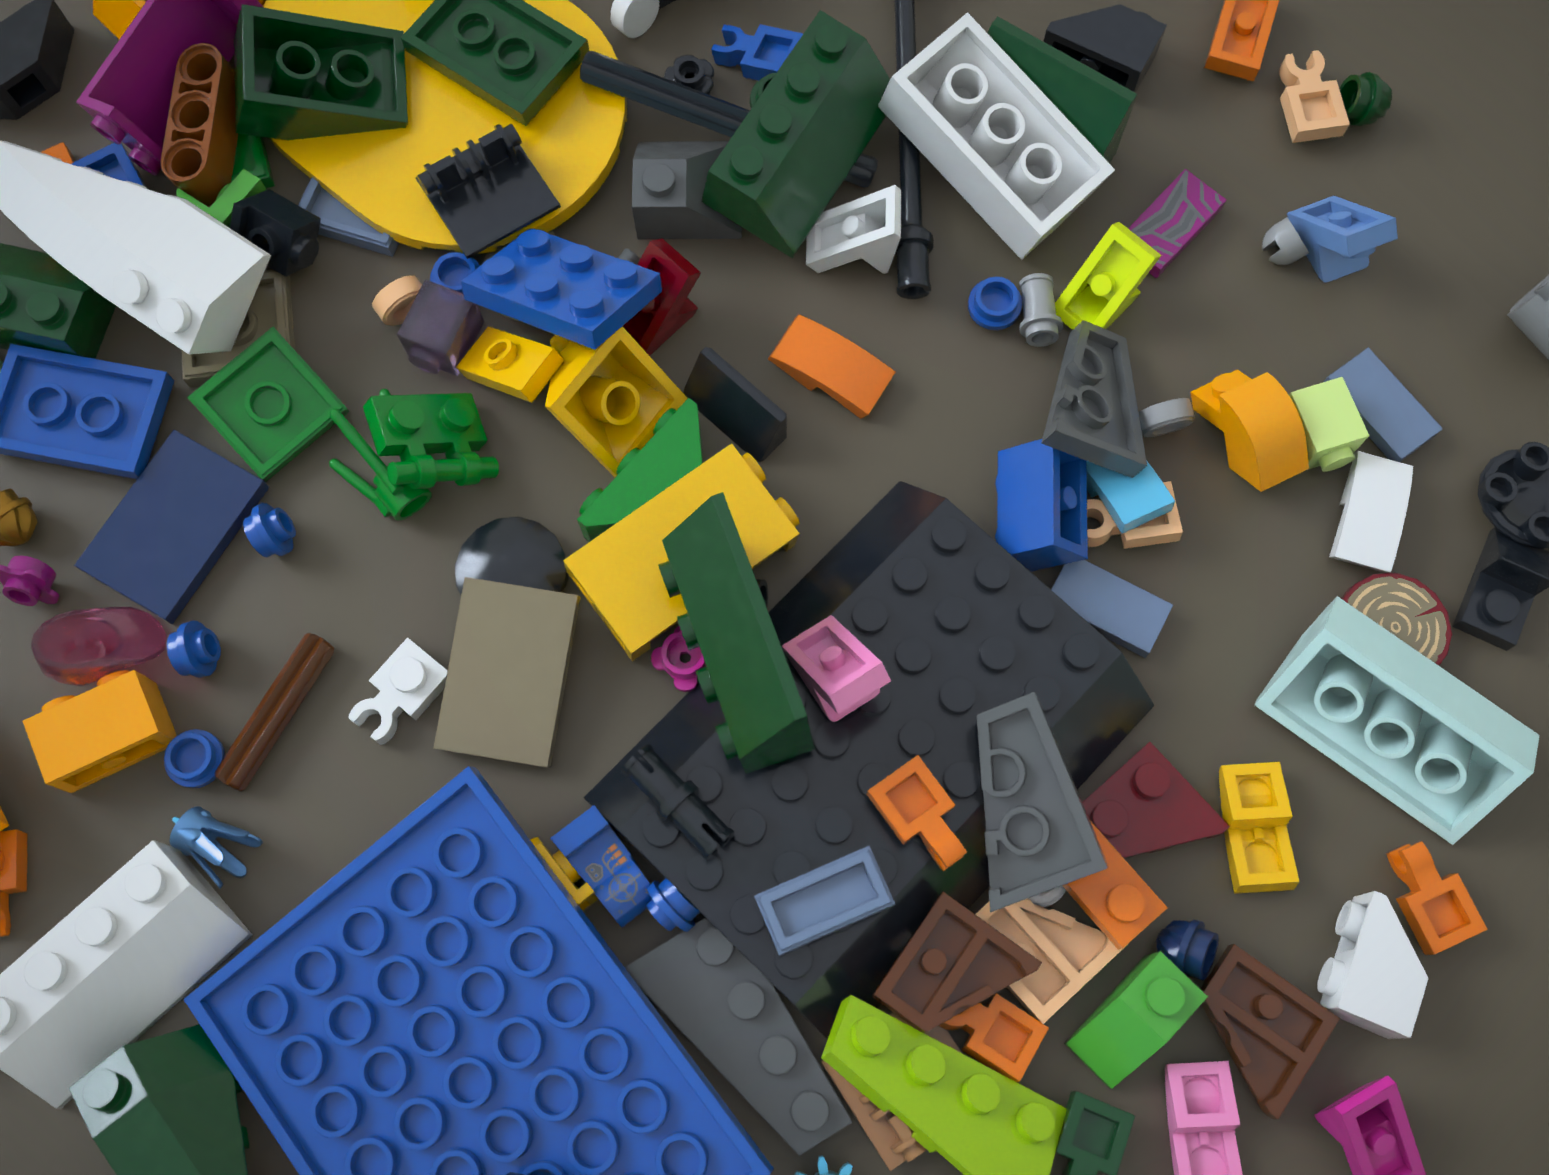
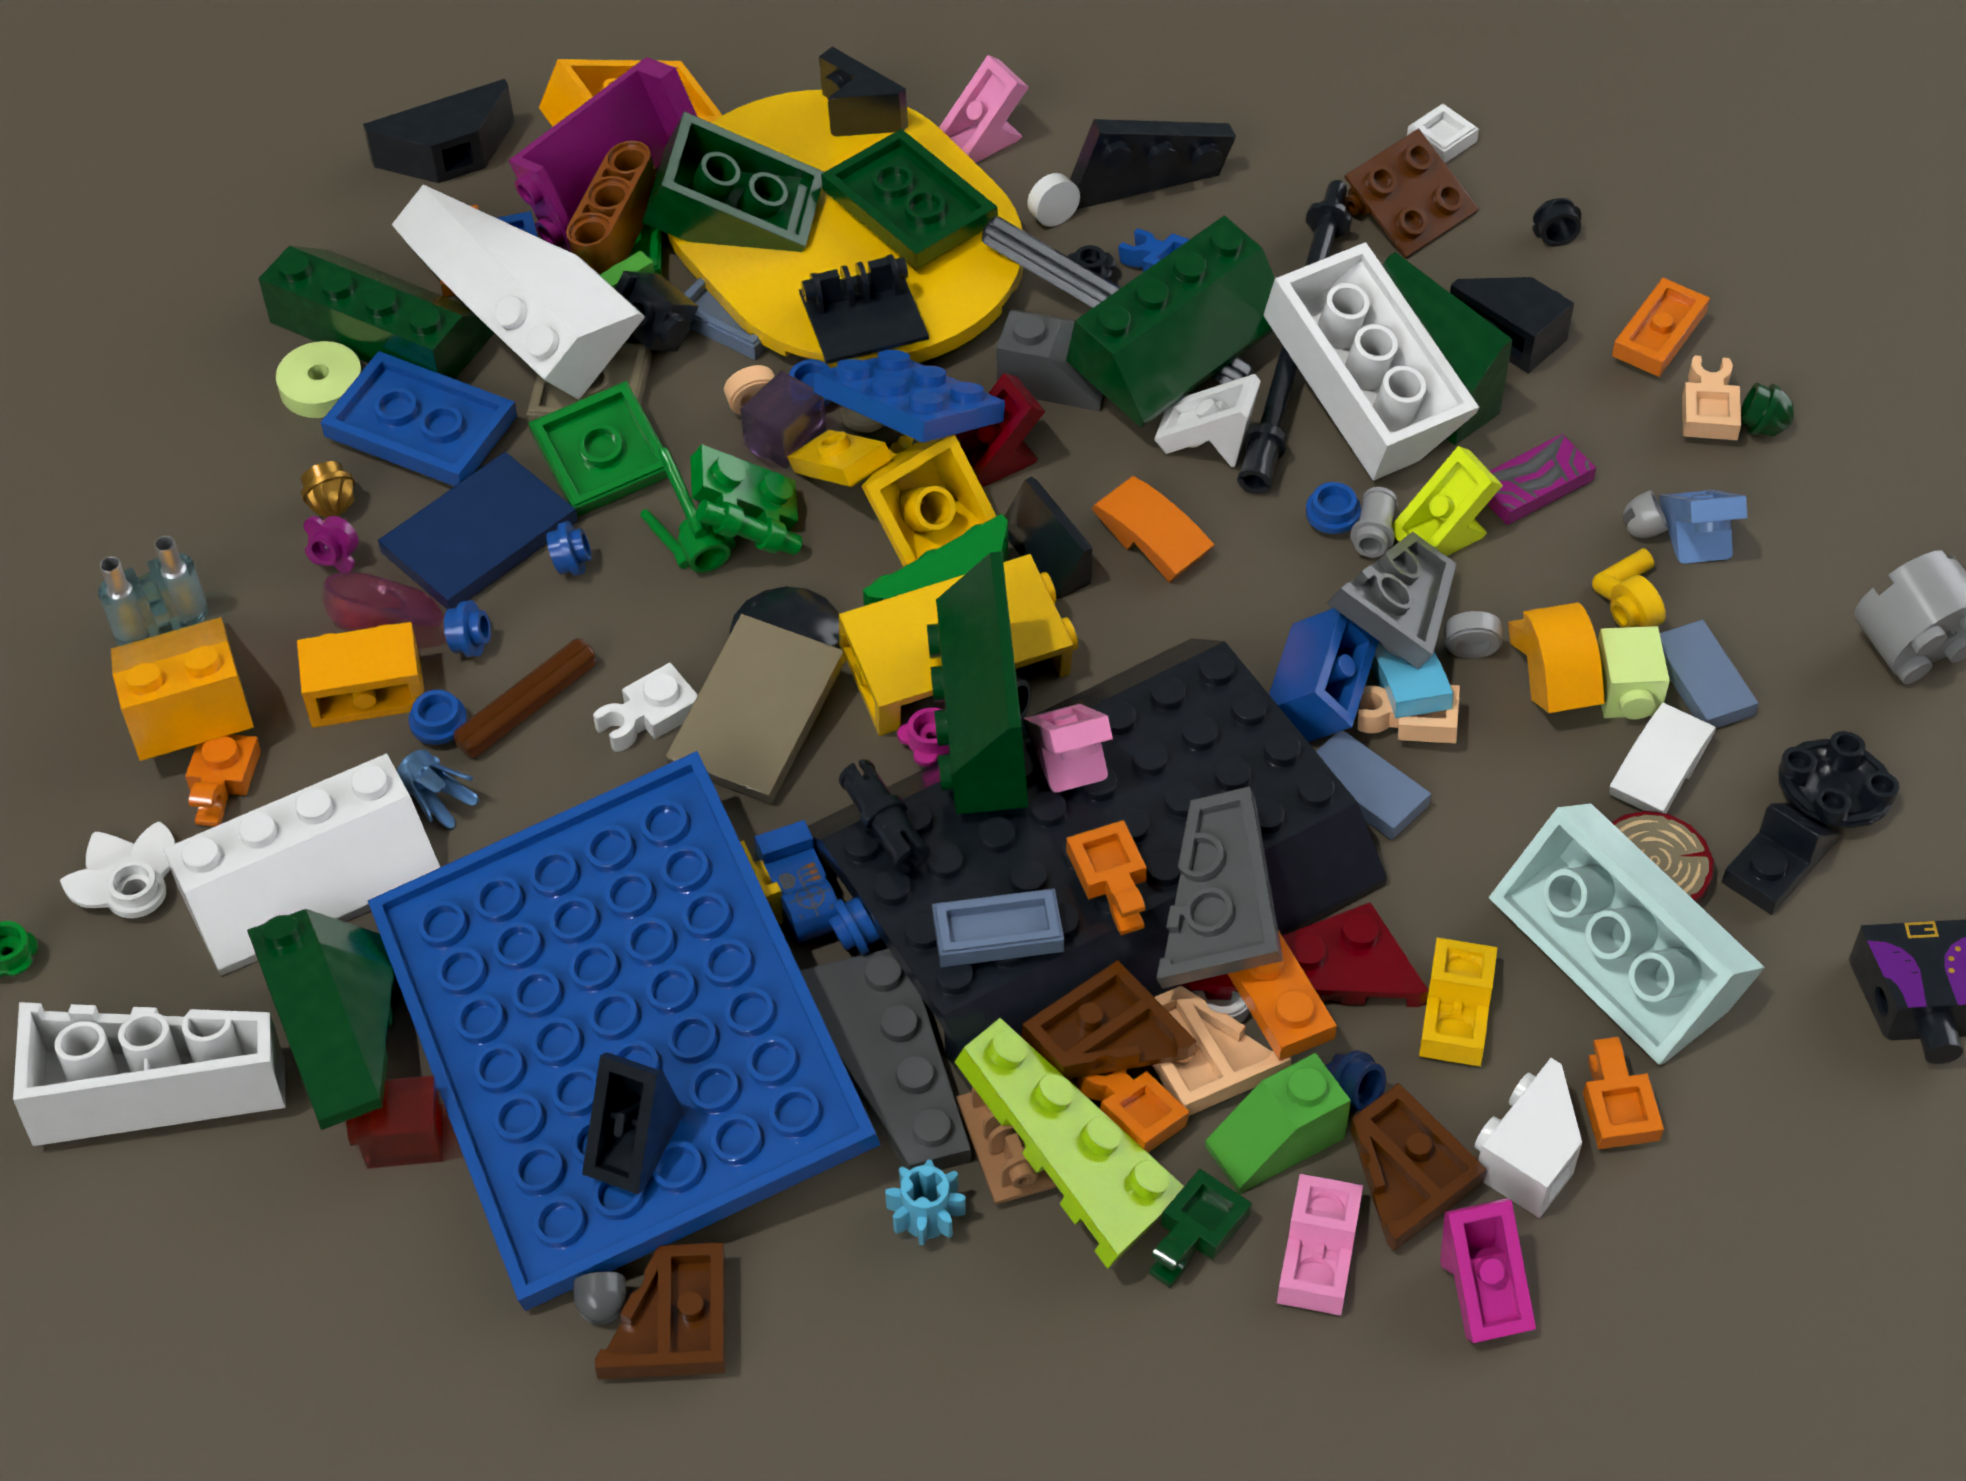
camera: 15 degrees right, 20 degrees down
none -> yellow plate [1592,548,1666,628]

